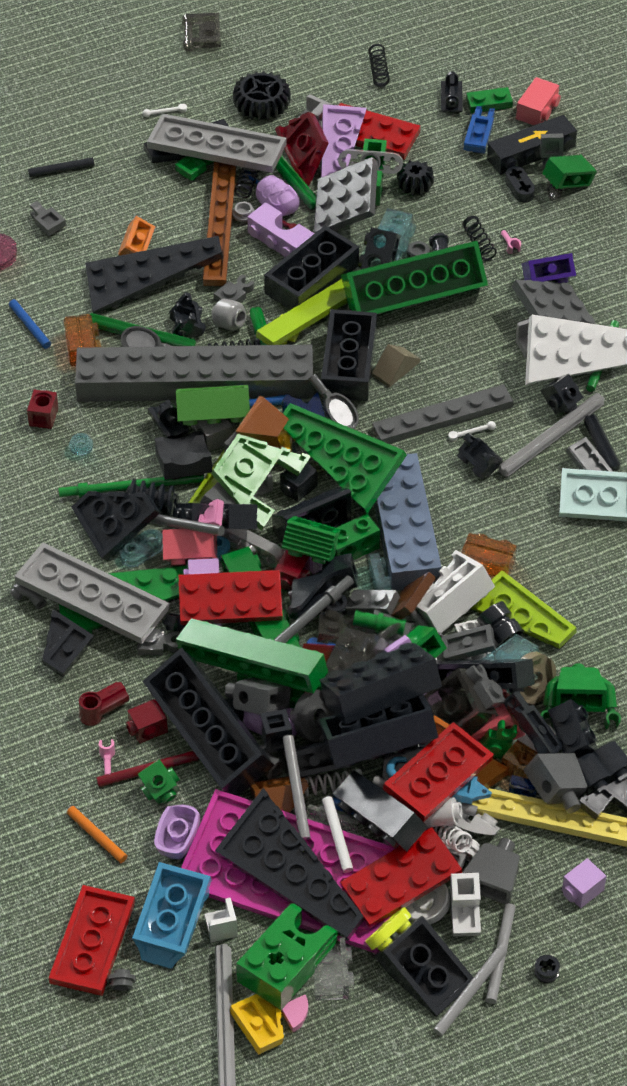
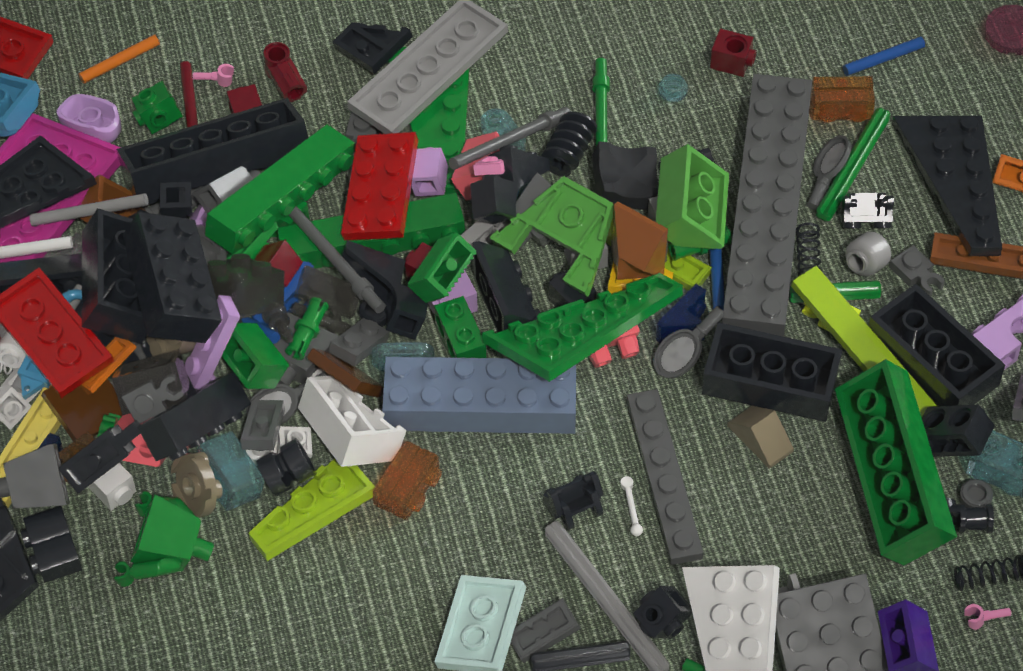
camera: 100 degrees right, 5 degrees up
black plate [71,491,160,561] -> none
black brick [548,699,598,759] -> none

